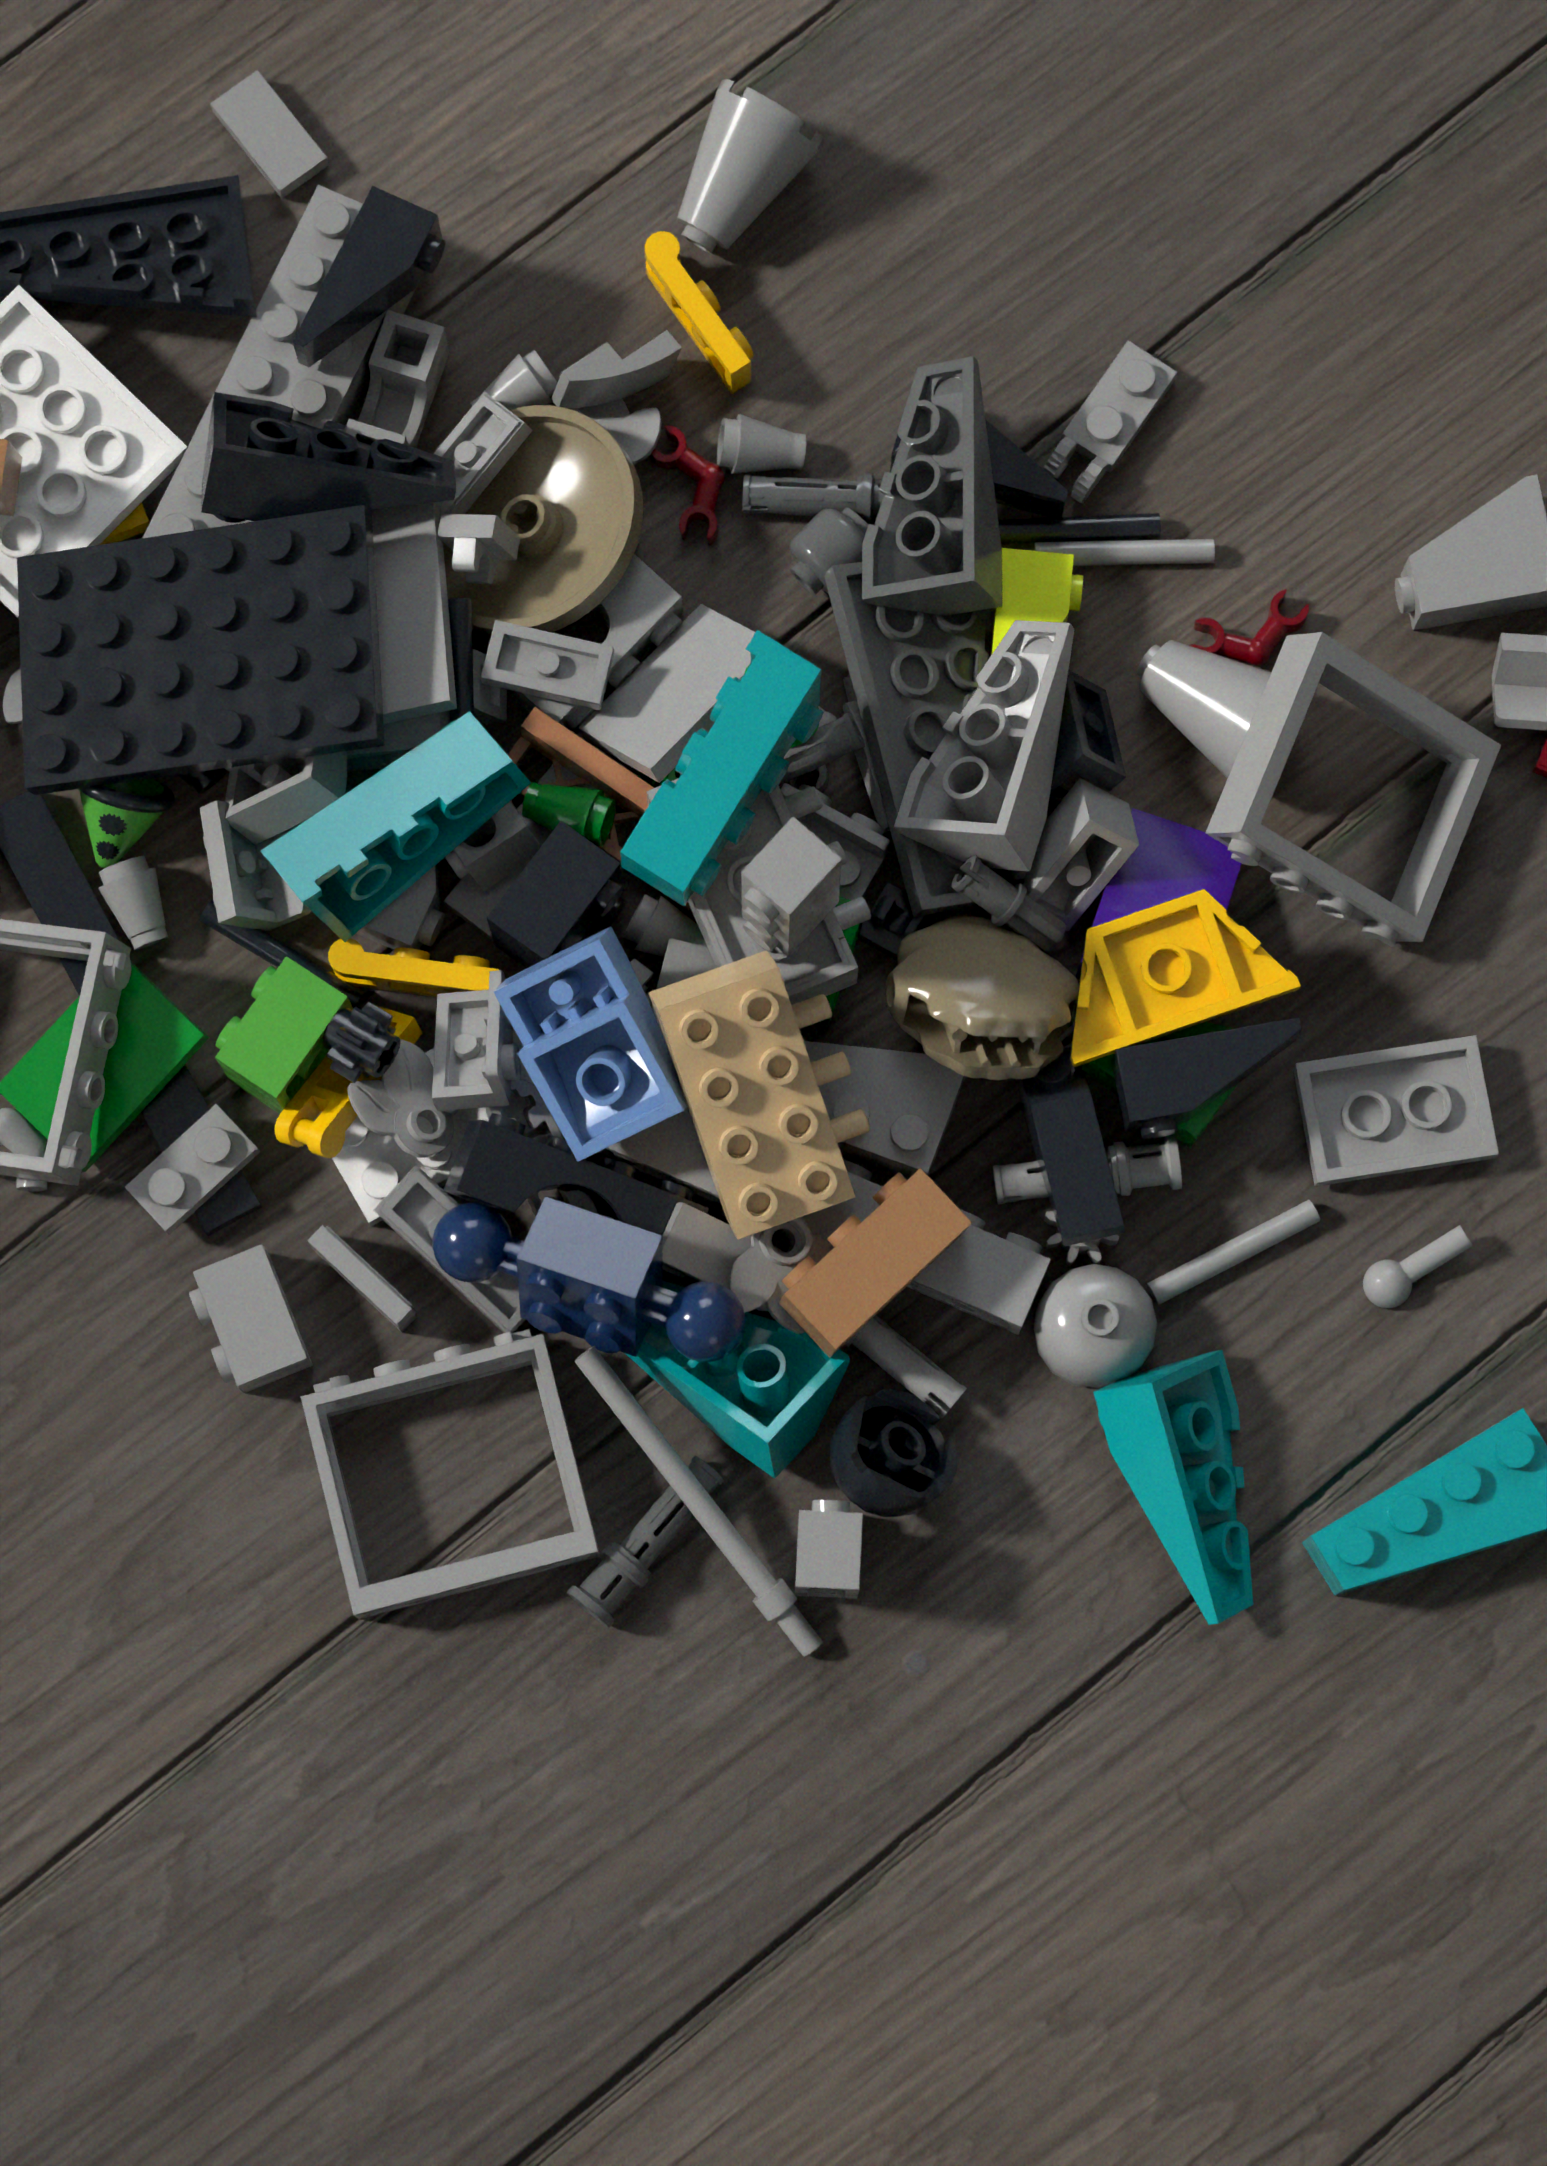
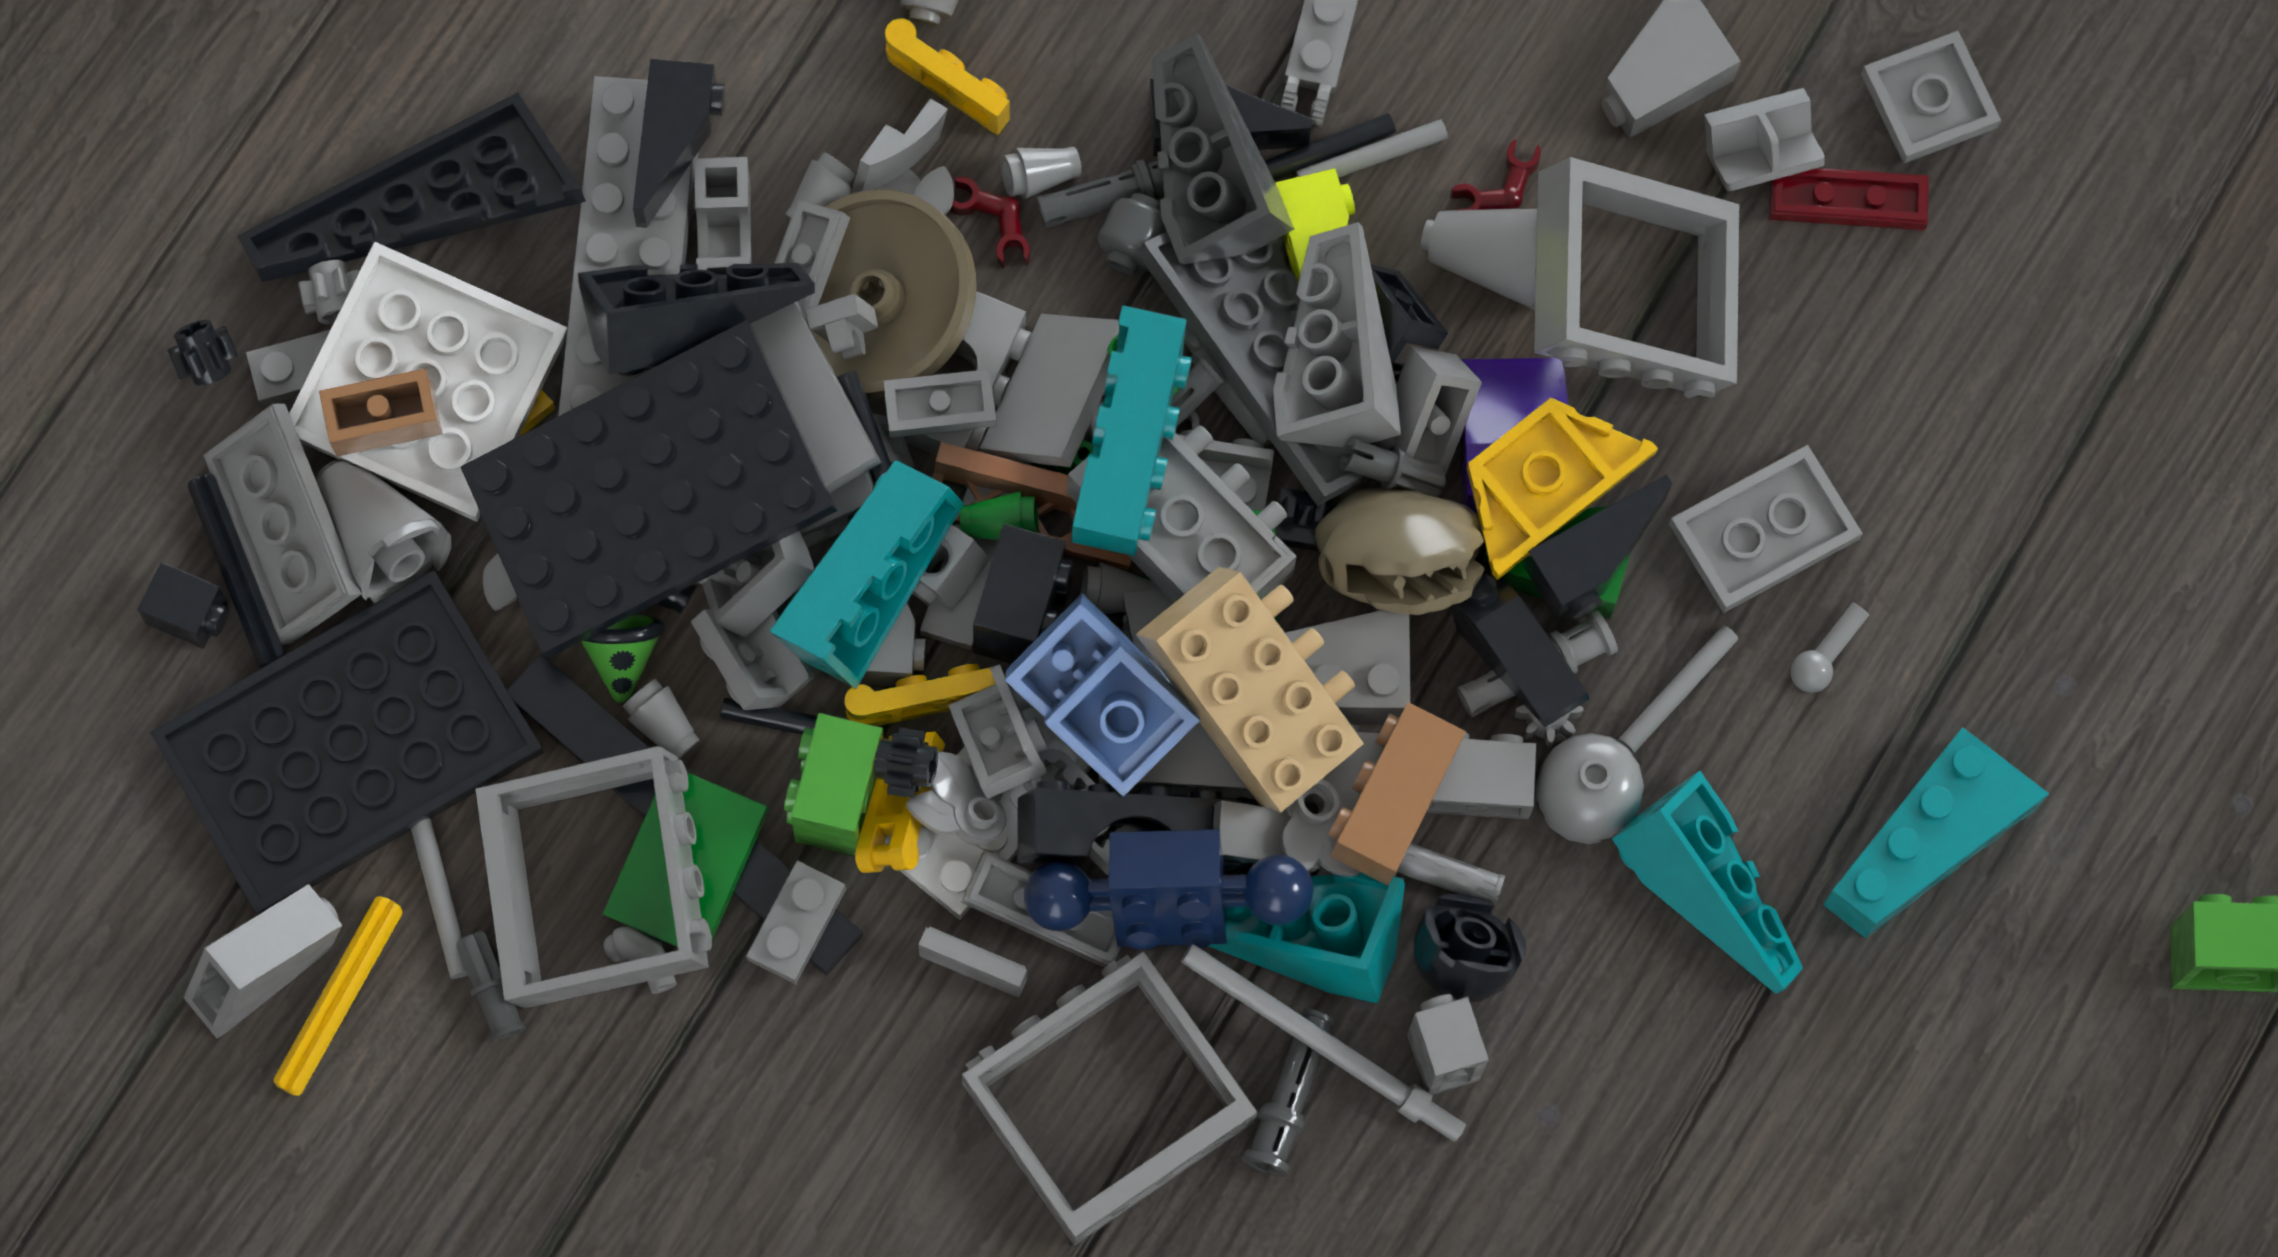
camera: 25 degrees left, 5 degrees down
light grey brick [189,1244,313,1393] -> none
light grey tile [210,70,329,199] -> none
light grey brick [741,816,842,957] -> none

